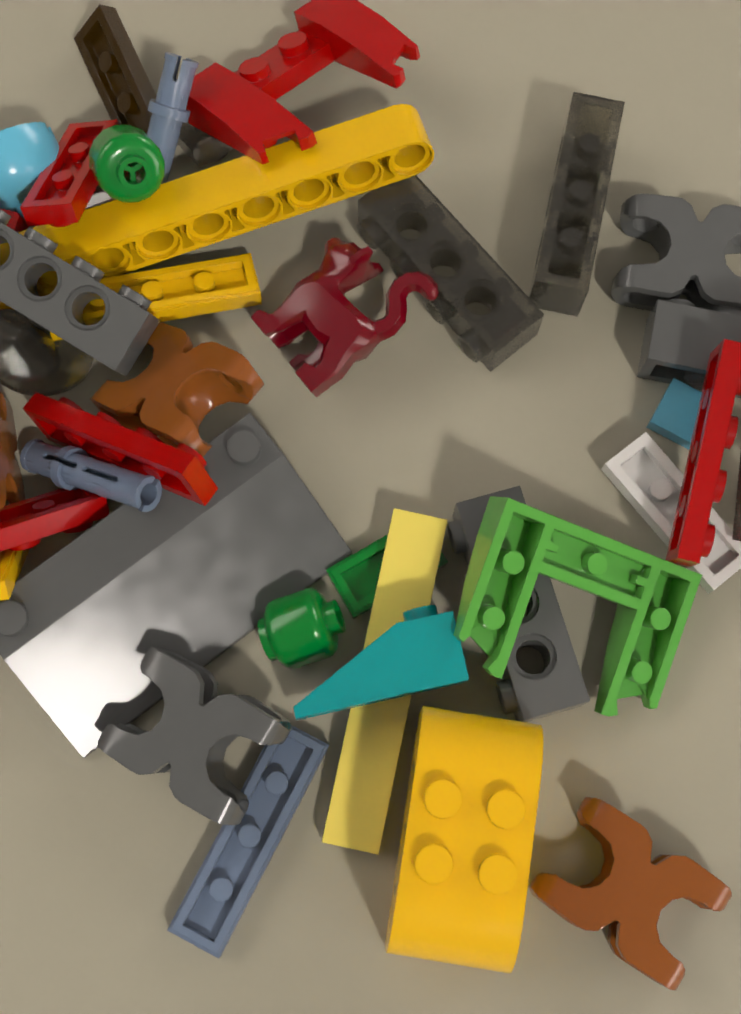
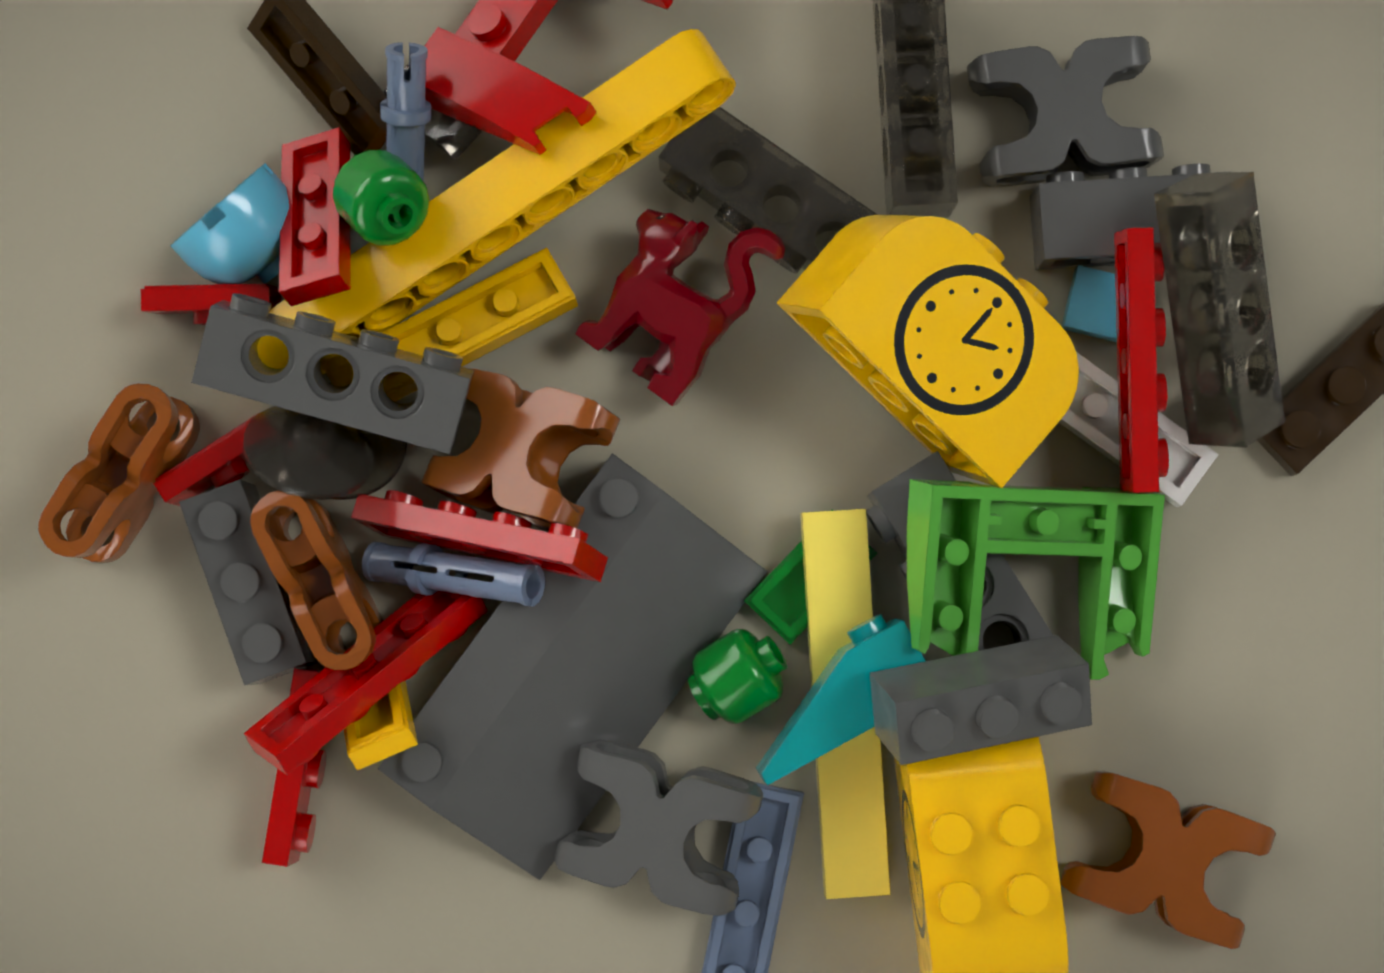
camera: 10 degrees left, 10 degrees up
none -> yellow brick [777,215,1079,488]
none -> dark grey brick [870,635,1092,765]

